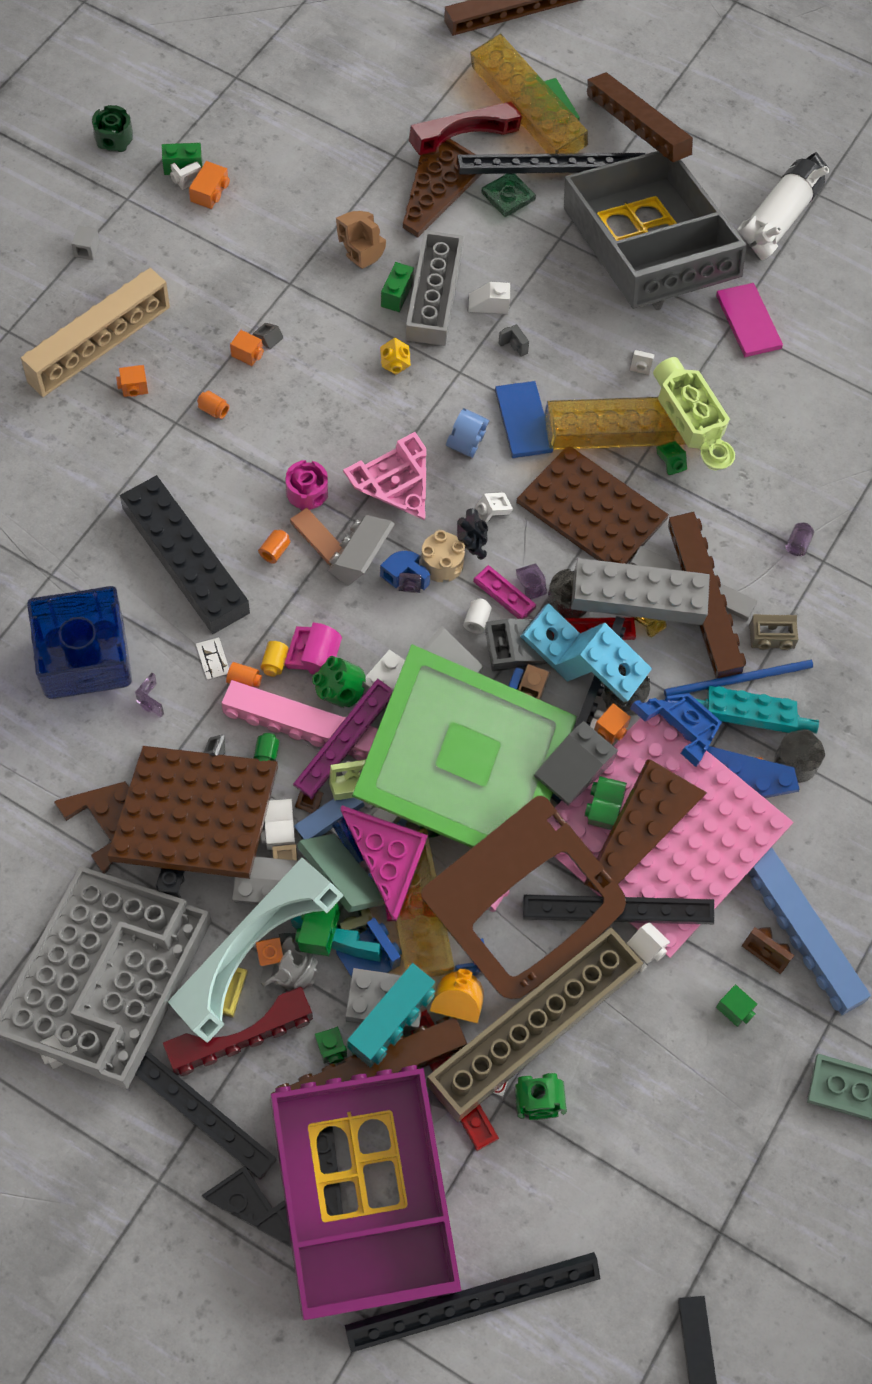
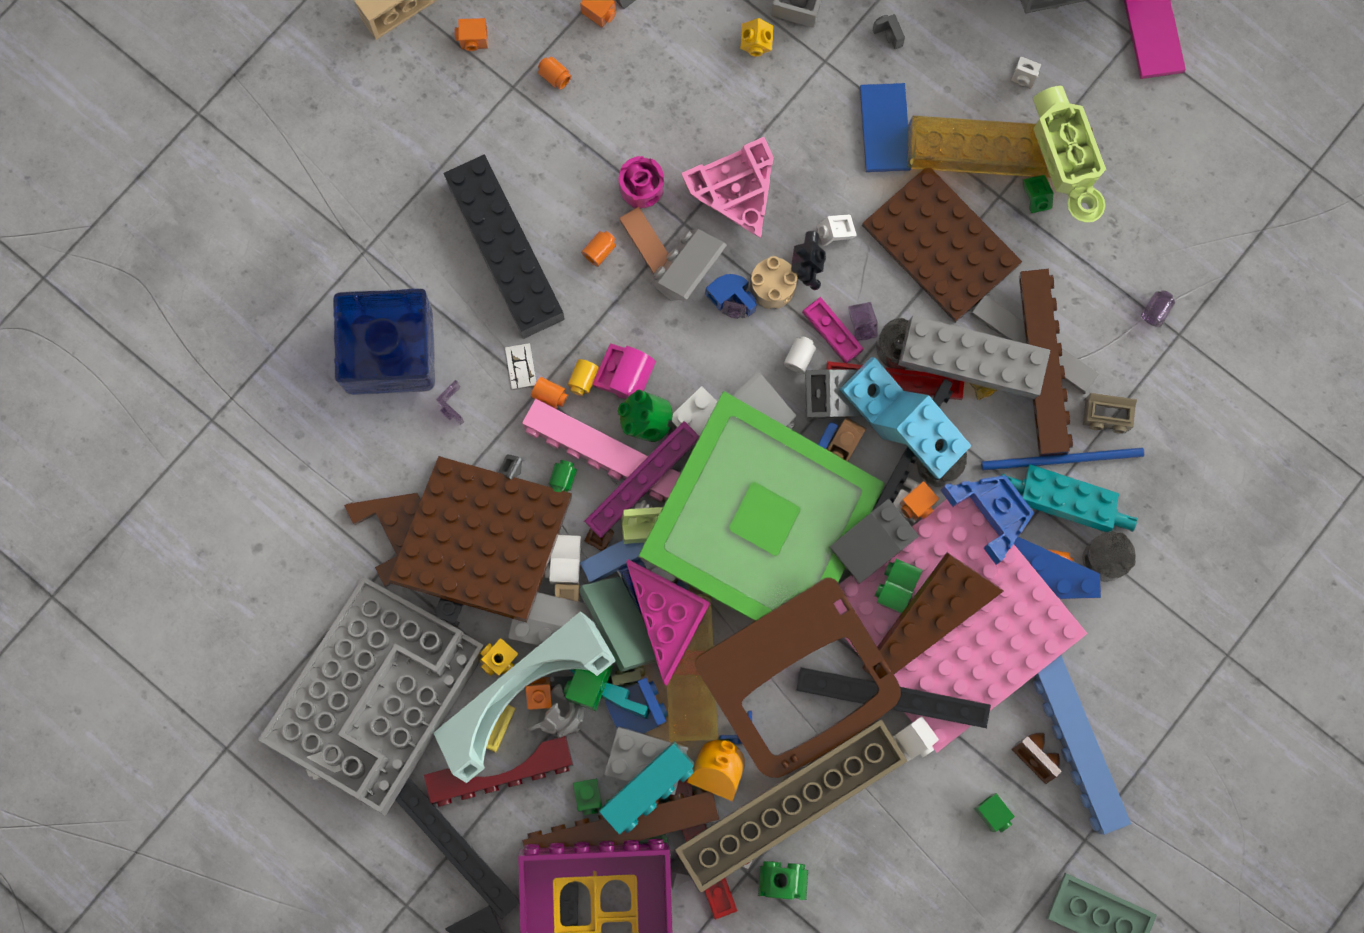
camera: 10 degrees right, 15 degrees up
medium blue brick [446,408,490,458] -> none
none -> yellow brick [479,638,518,676]

